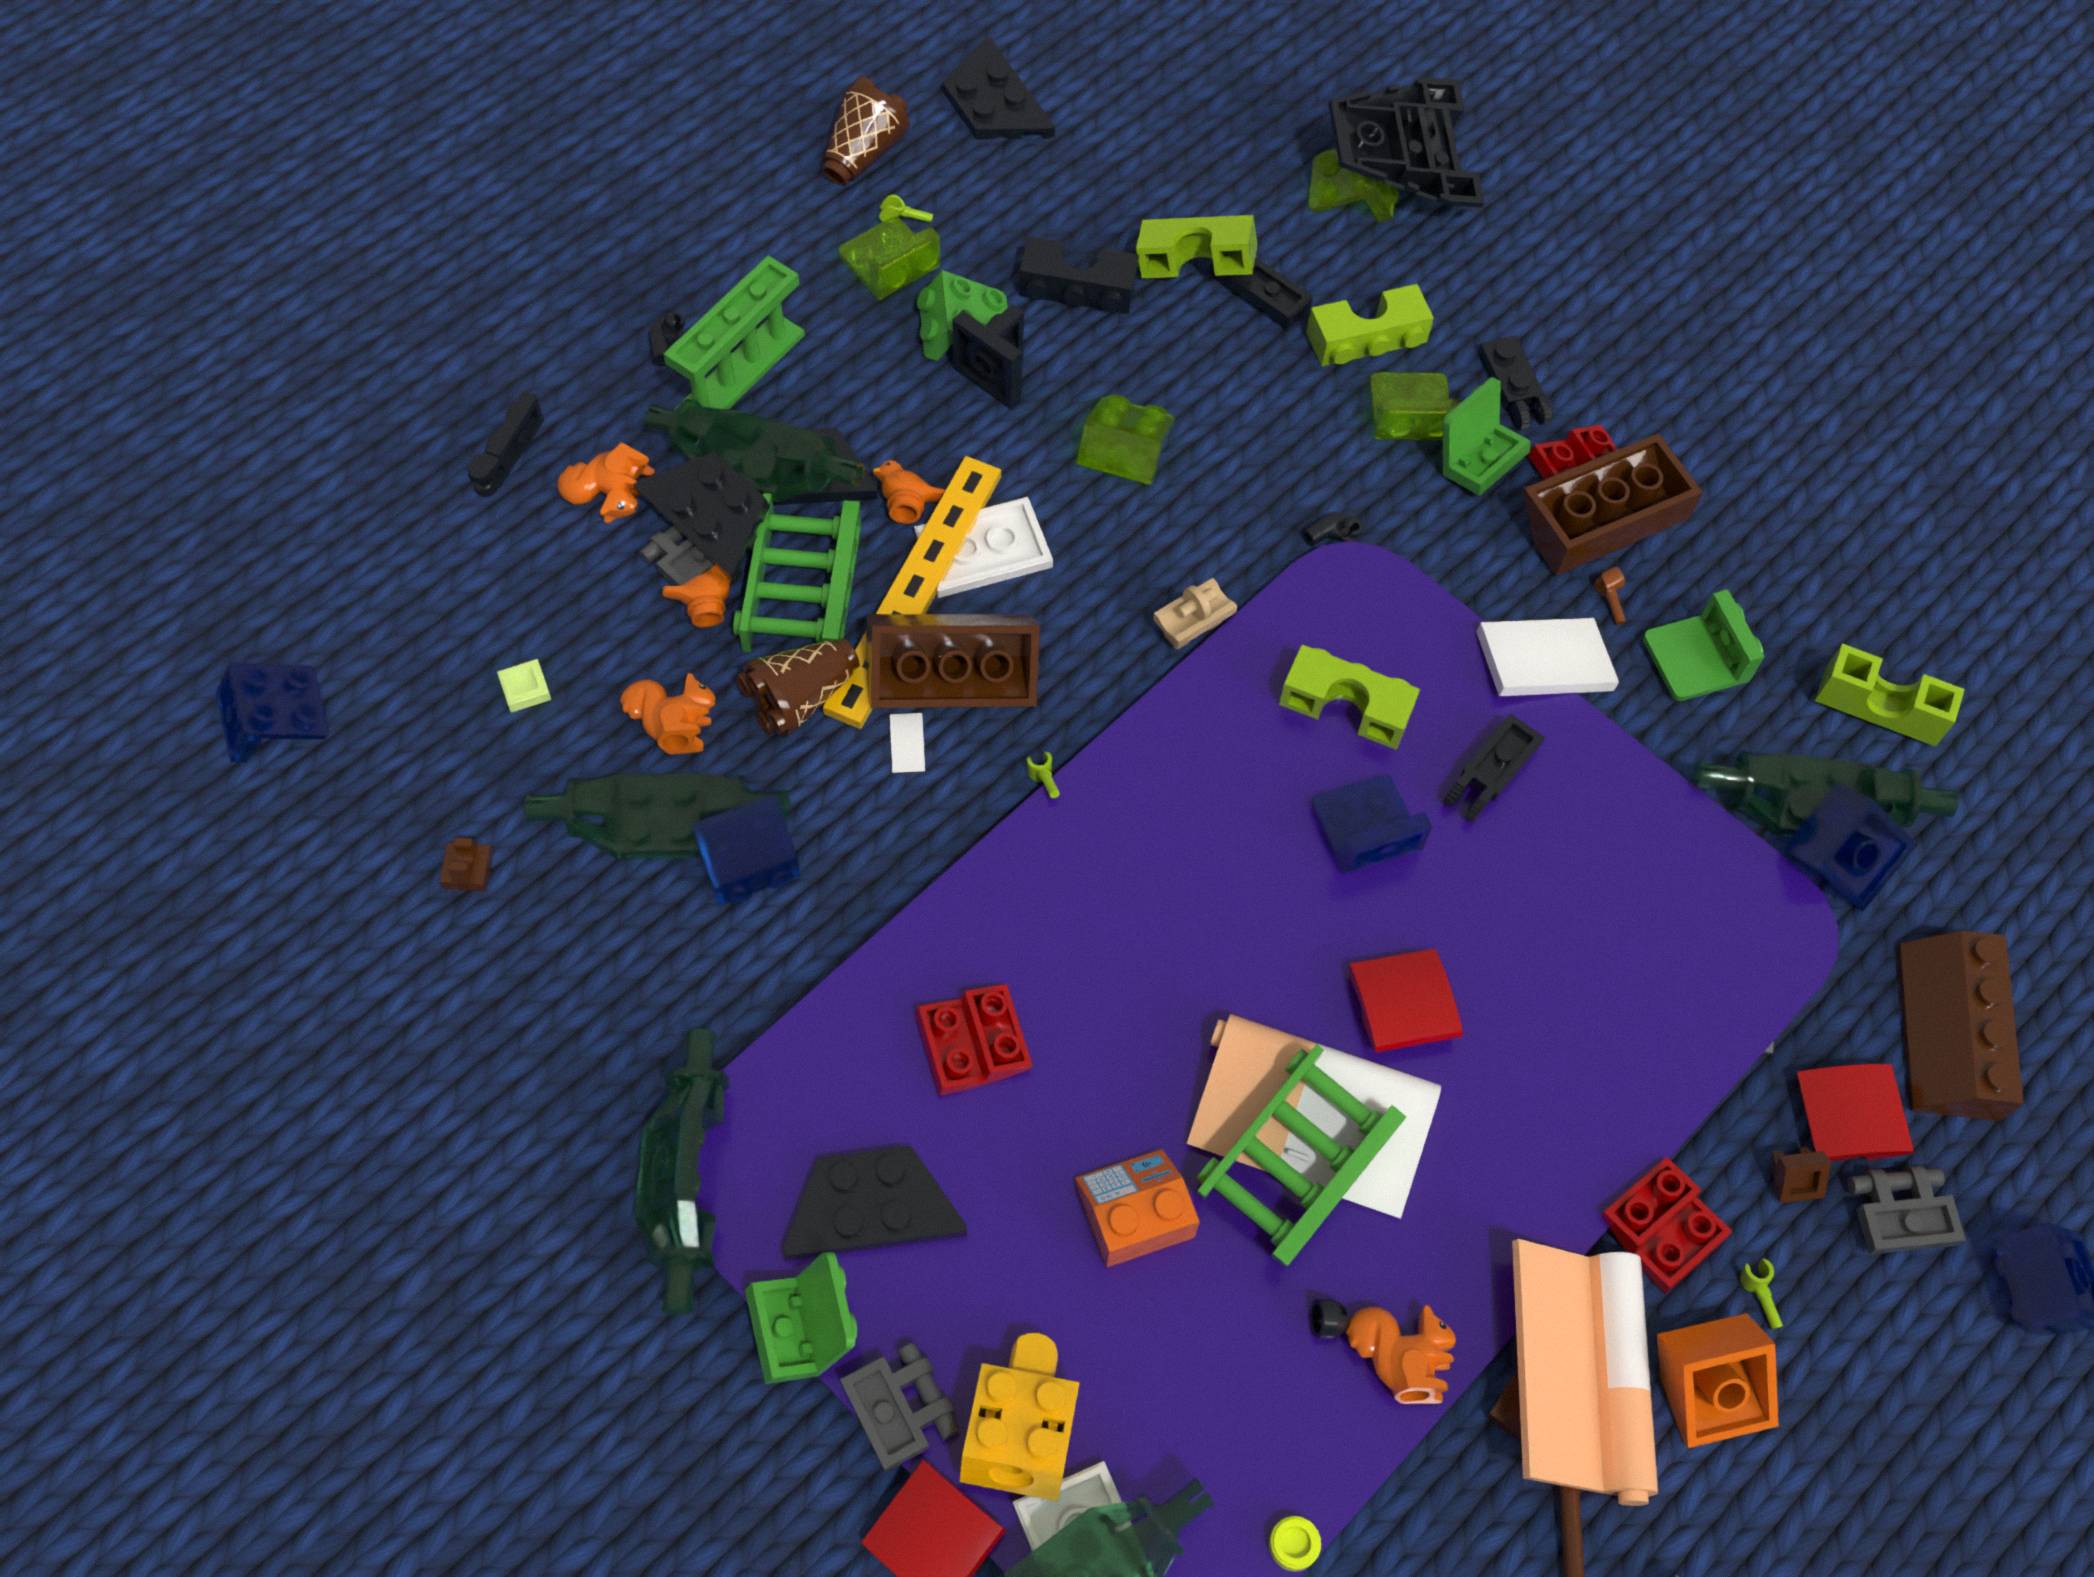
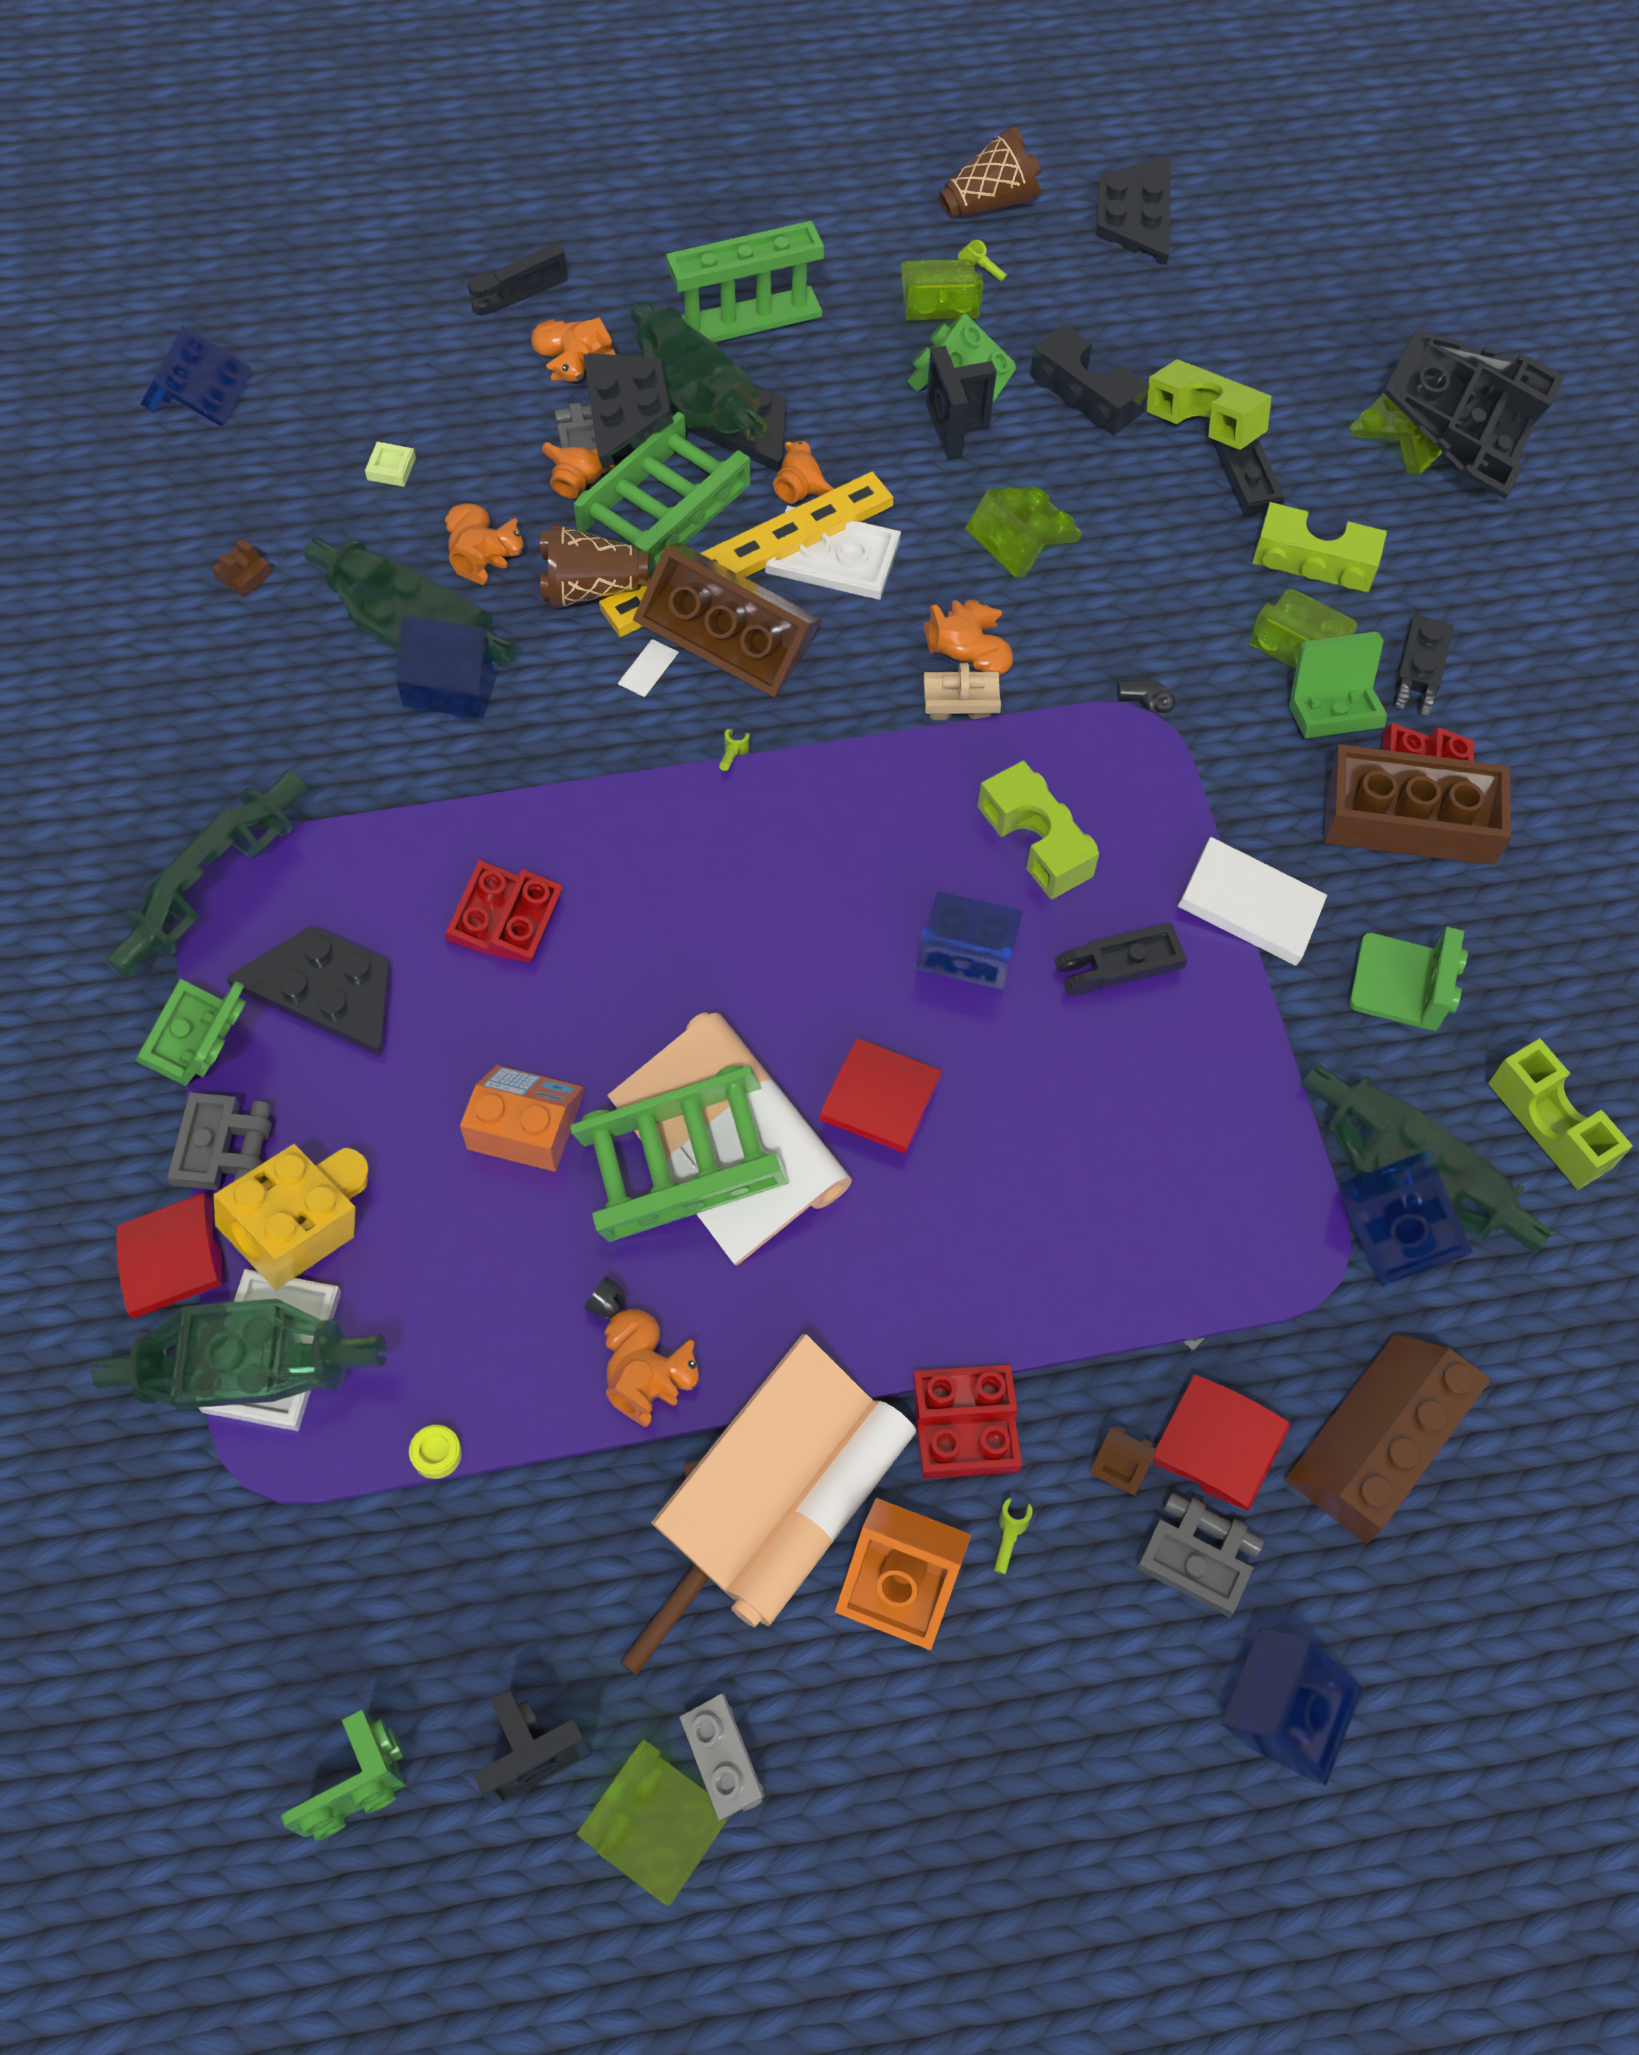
camera: 35 degrees right, 0 degrees up
dark orange hand [1594,567,1626,625] -> none
none -> orange animal [923,600,1013,675]

